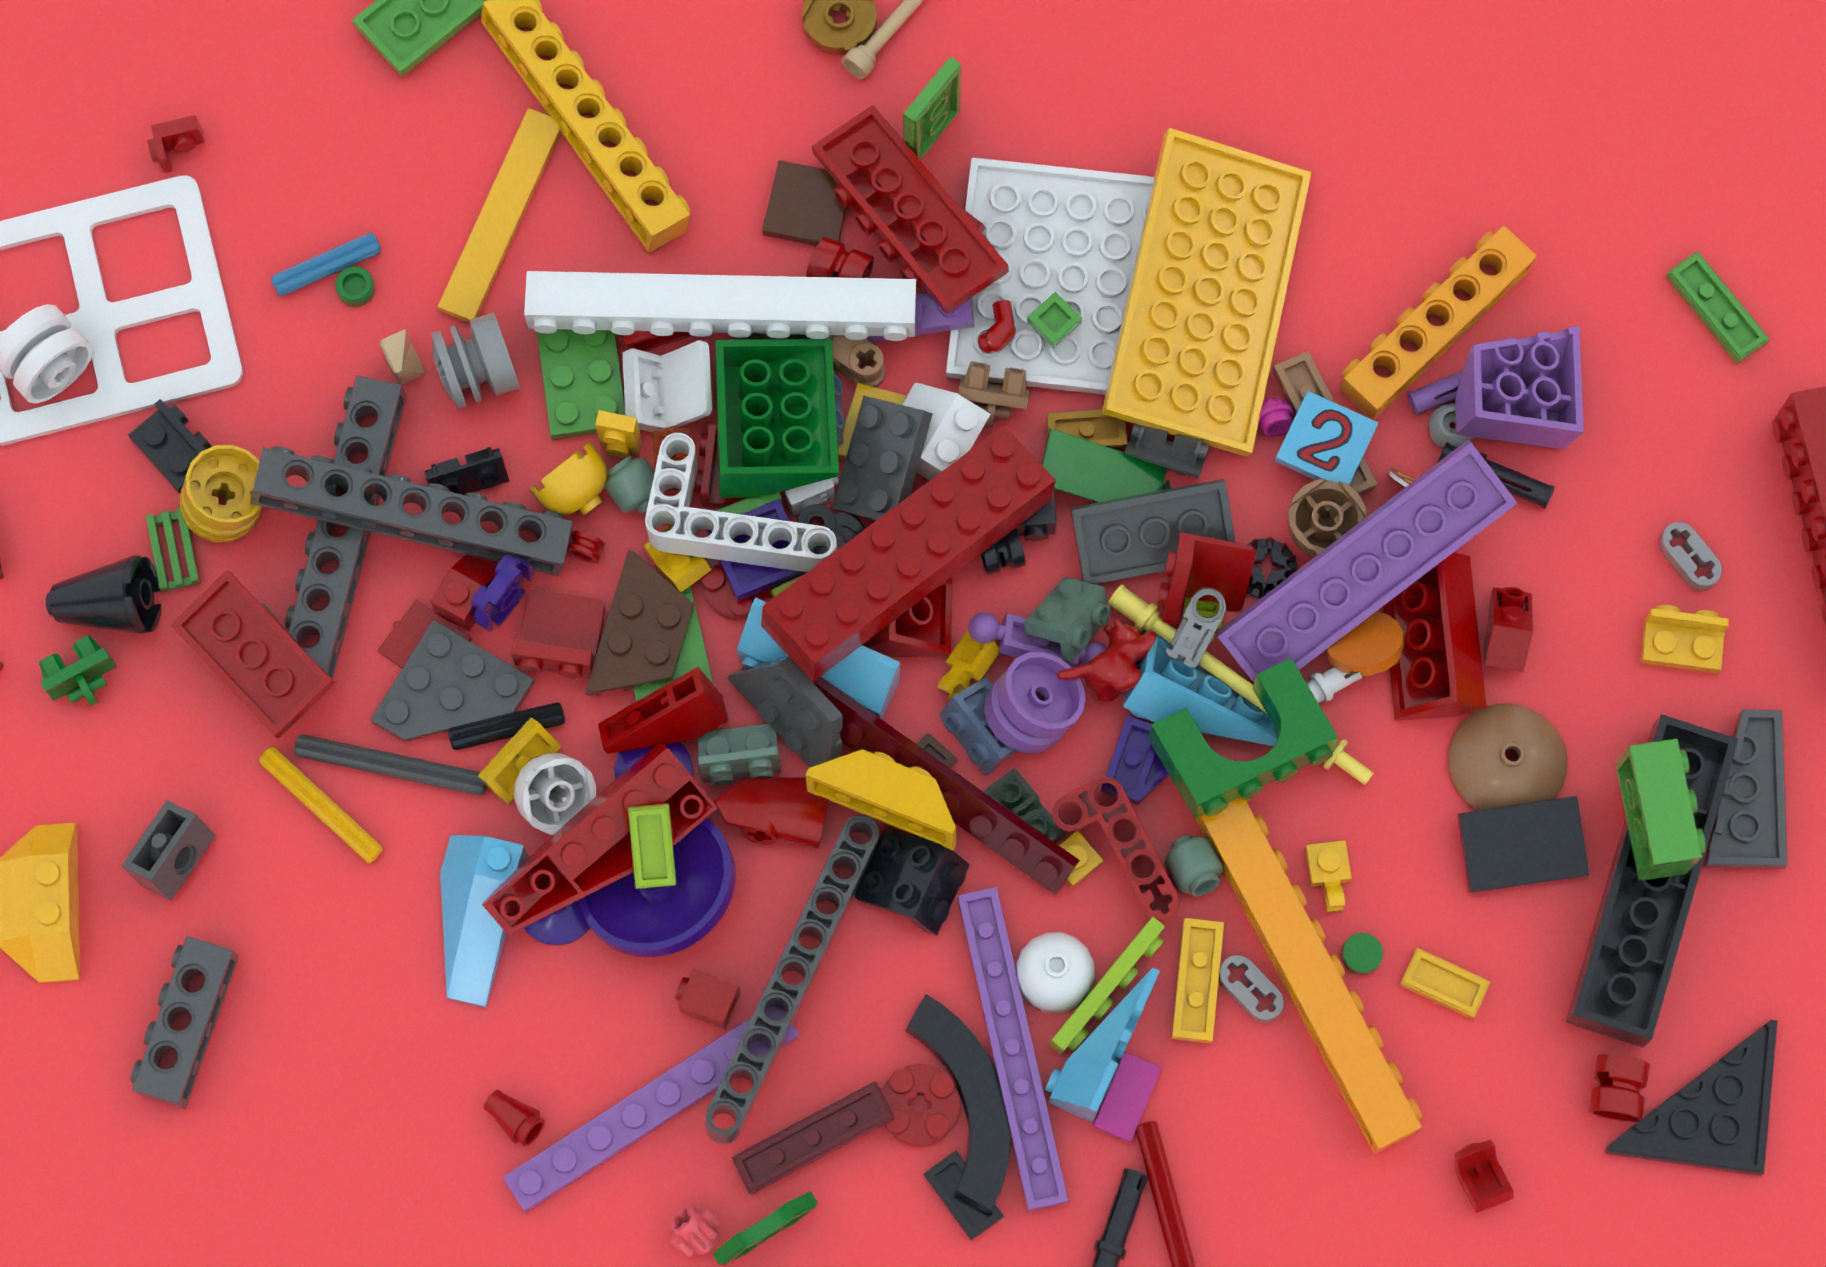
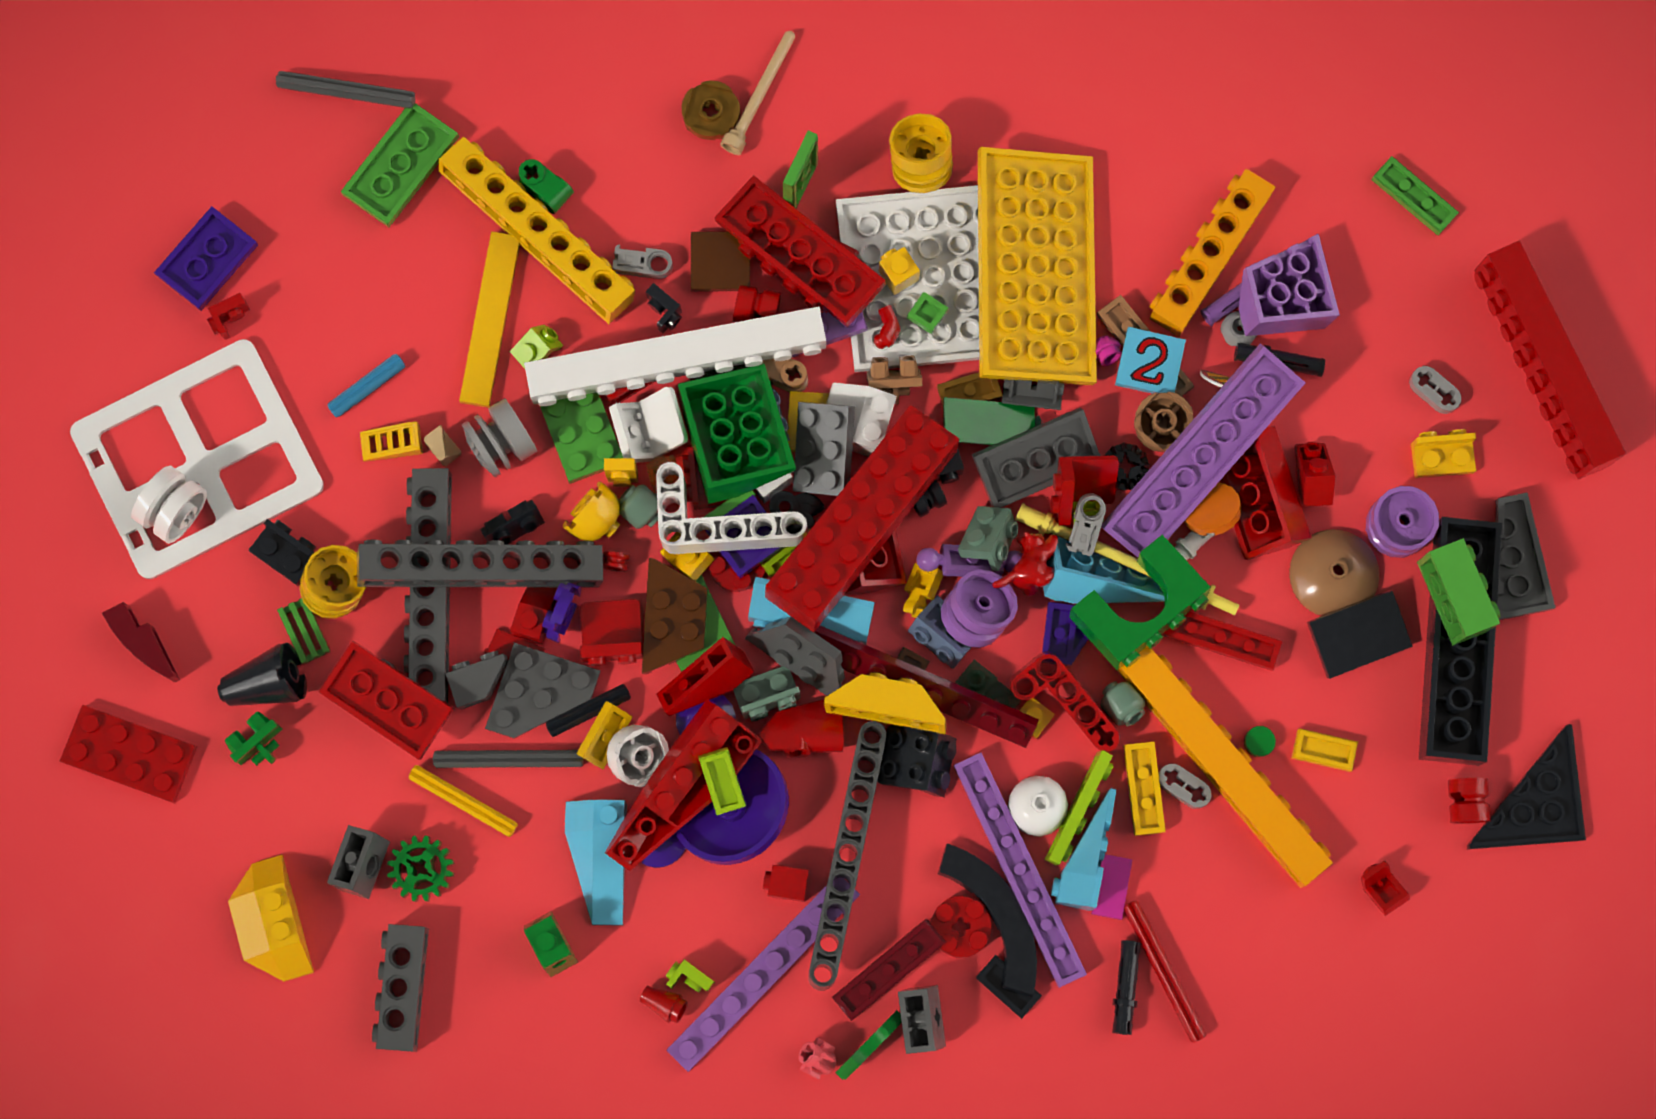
camera: 15 degrees left, 5 degrees up
green tile [335,266,375,307] -> none
yellow plate [1305,840,1352,913] -> none
none -> dark purple plate [154,206,258,311]
none -> yellow slope [360,421,423,462]
none -> green gear [387,835,455,902]
none -> dark grey slope [446,651,508,710]
none -> lime bracket [510,325,563,369]
none -> green piece [518,159,574,214]
none -> green torso [523,911,578,977]
none -> light grey piece [612,244,673,279]
none -> black bracket [646,283,682,333]
none -> lime bracket [666,959,715,993]
none -> yellow brick [878,247,920,295]
none -> yellow wheel [889,113,953,193]
none -> dark grey brick [898,985,946,1054]
none -> red plate [1161,611,1282,671]
none -> medium lavender wheel [1366,486,1439,558]

